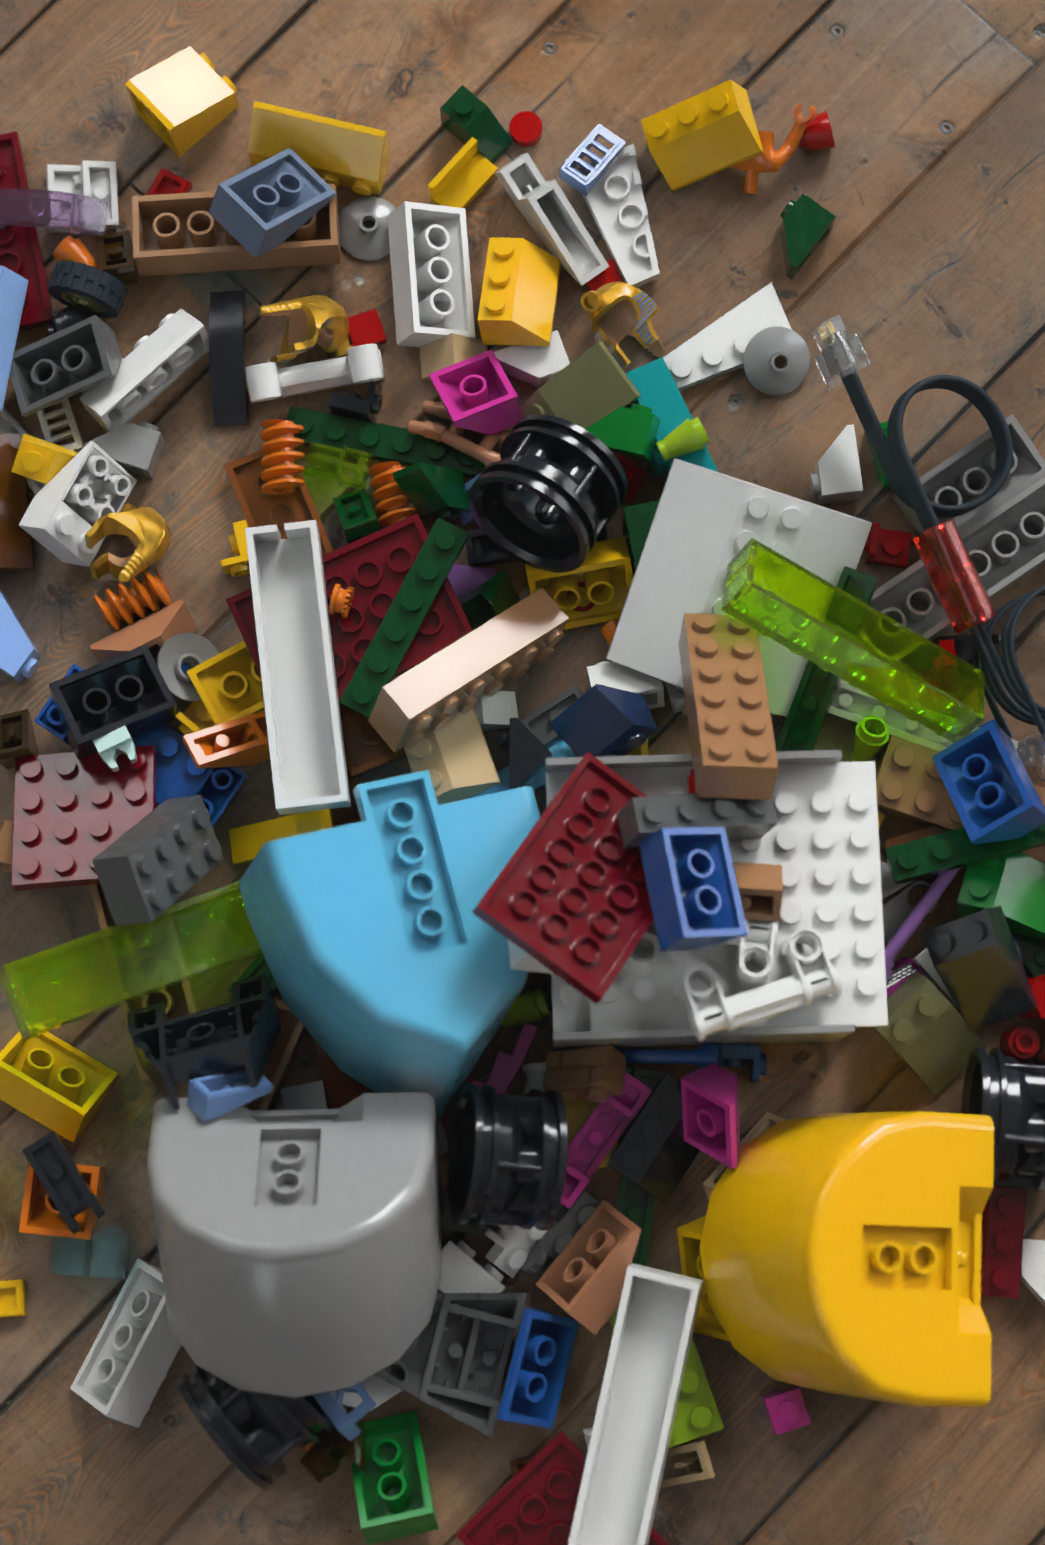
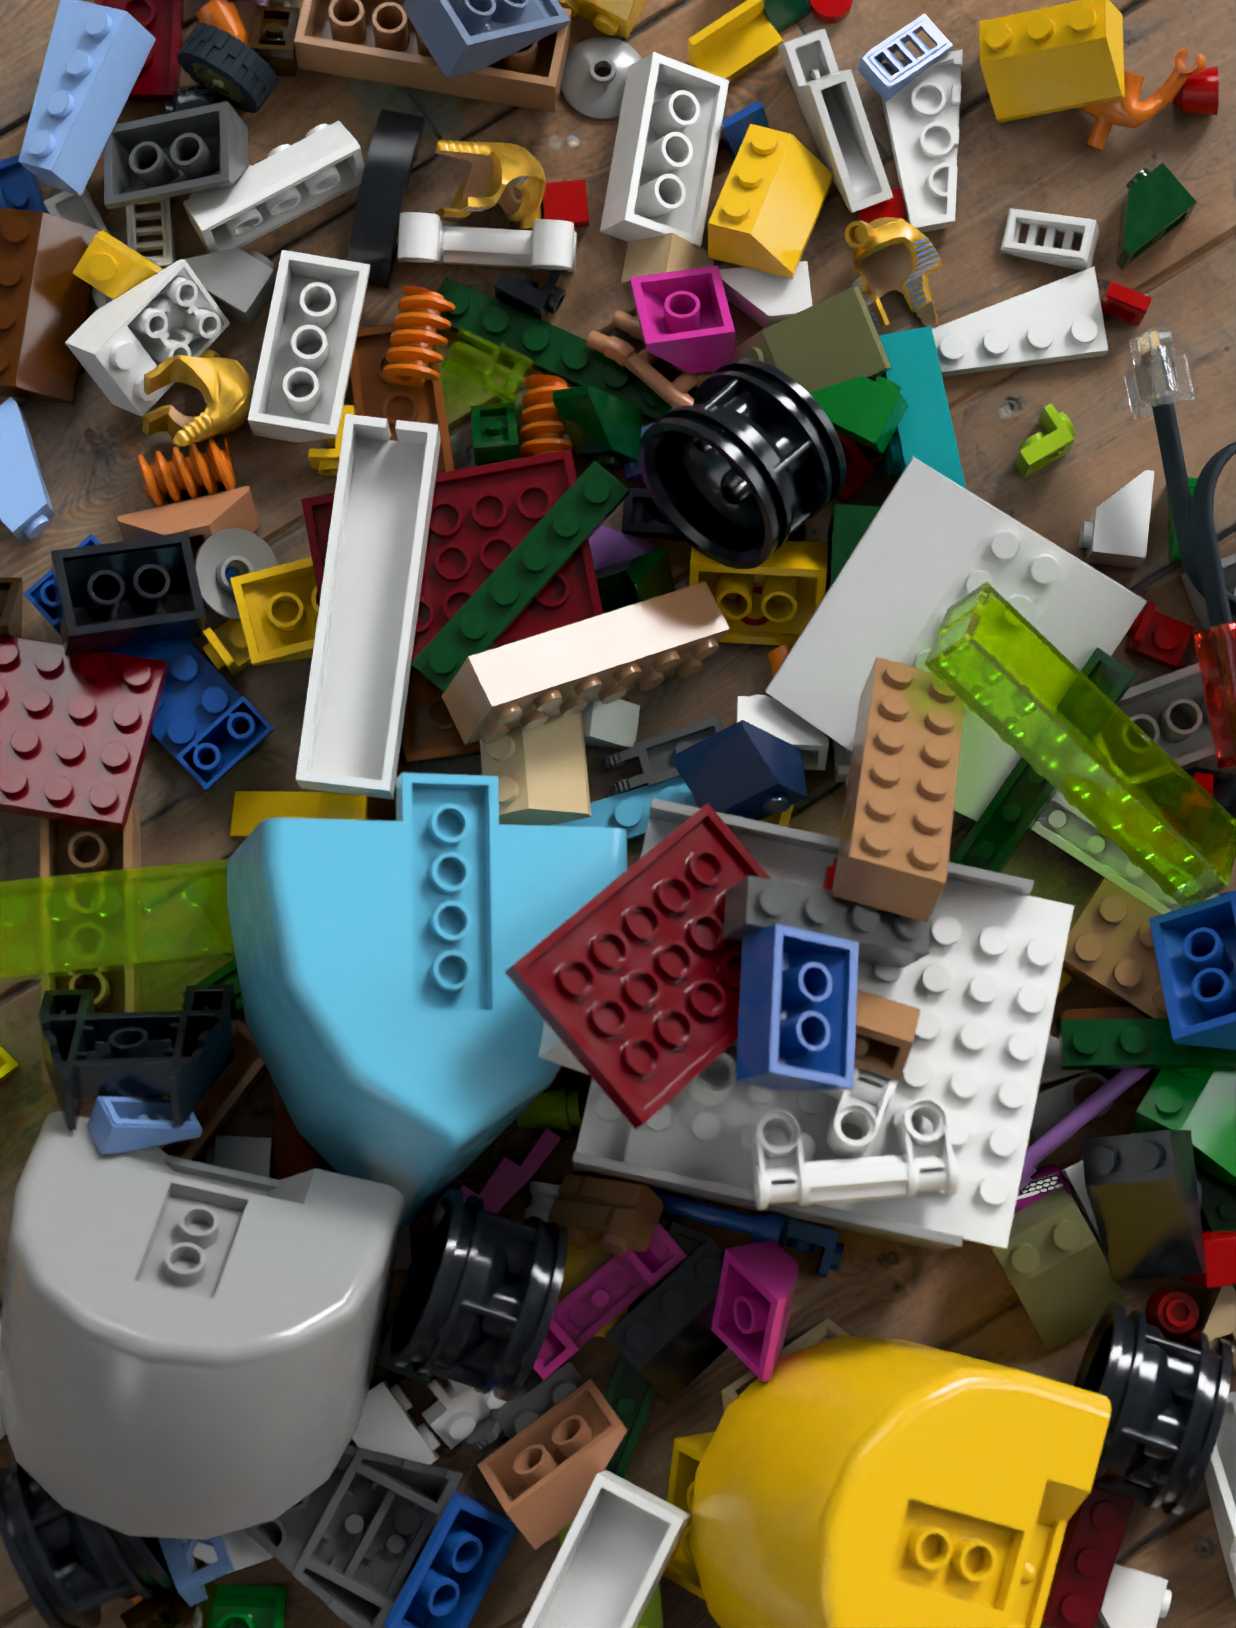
camera: 10 degrees right, 0 degrees up
dark grey brick [92,795,224,926] -> none
light aqua tile [93,725,137,772] -> none
orange slope [182,710,270,769] -> none
orange bush [329,583,354,618] -> none
black slope [509,718,552,790] -> none
lime cone [656,416,710,462] -> none
light grey dish [743,326,810,395] -> none
lime cone [852,716,890,762] -> none
none -> white slope [248,250,371,443]
none -> blue slope [721,101,770,161]
none -> white slope [1001,208,1099,270]
none -> lime bracket [1014,403,1075,479]
none -> red tile [1101,281,1152,326]

